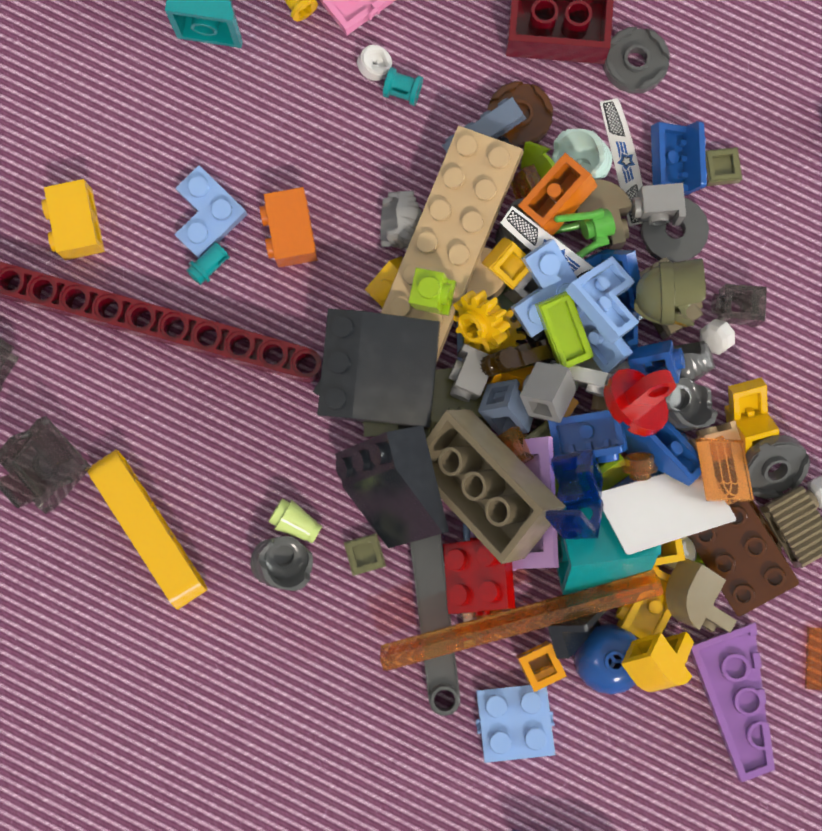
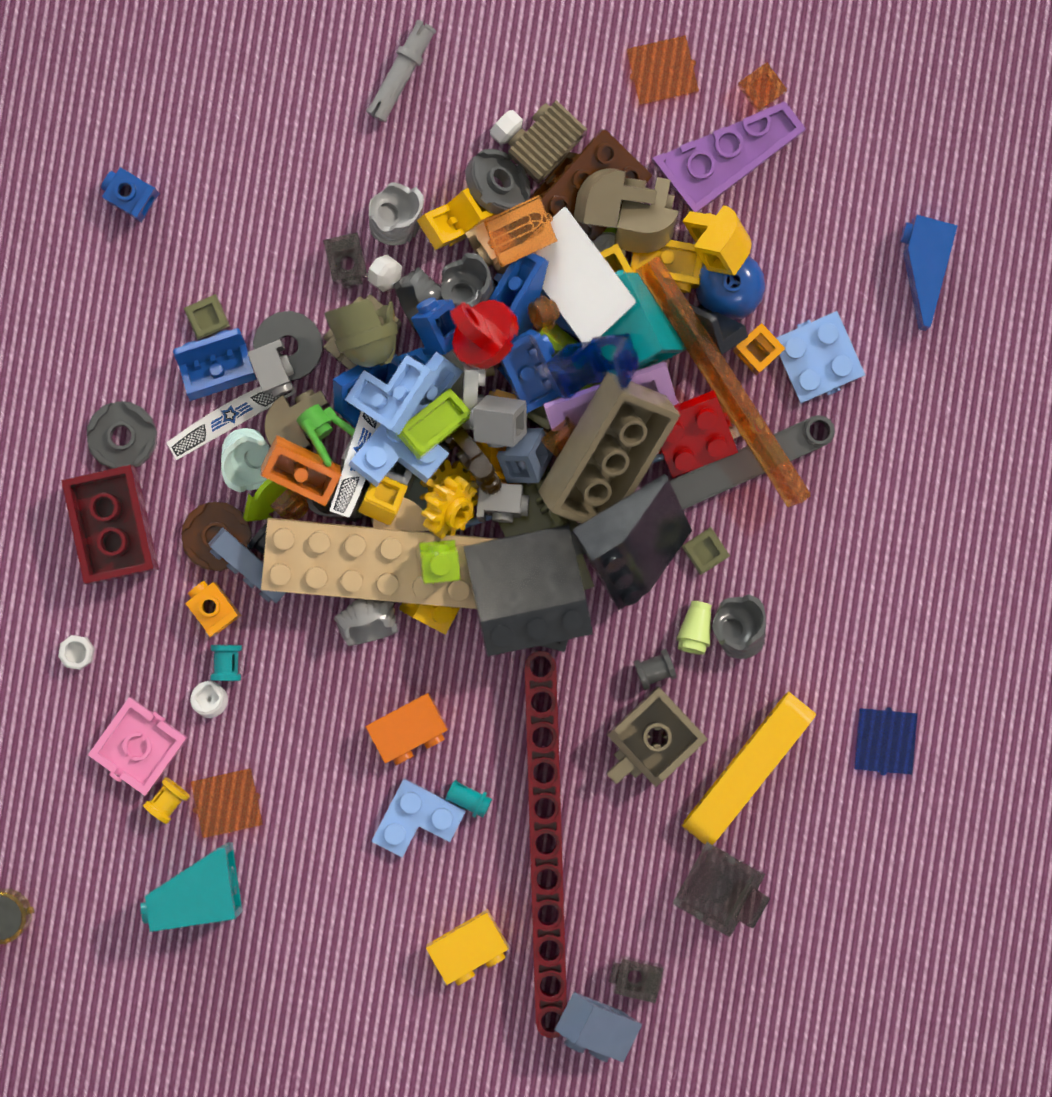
camera: 110 degrees left, 5 degrees up
none -> light orange brick [185,581,242,637]
none -> clear orange piece [191,768,263,838]
none -> light grey hair [369,182,424,245]
none -> dark tan brick [574,168,657,228]
none -> dark tan hinge [606,686,708,787]
none -> dark grey bush [633,649,677,690]
none -> clear orange plate [738,62,787,112]
none -> clear blue piece [854,707,918,776]

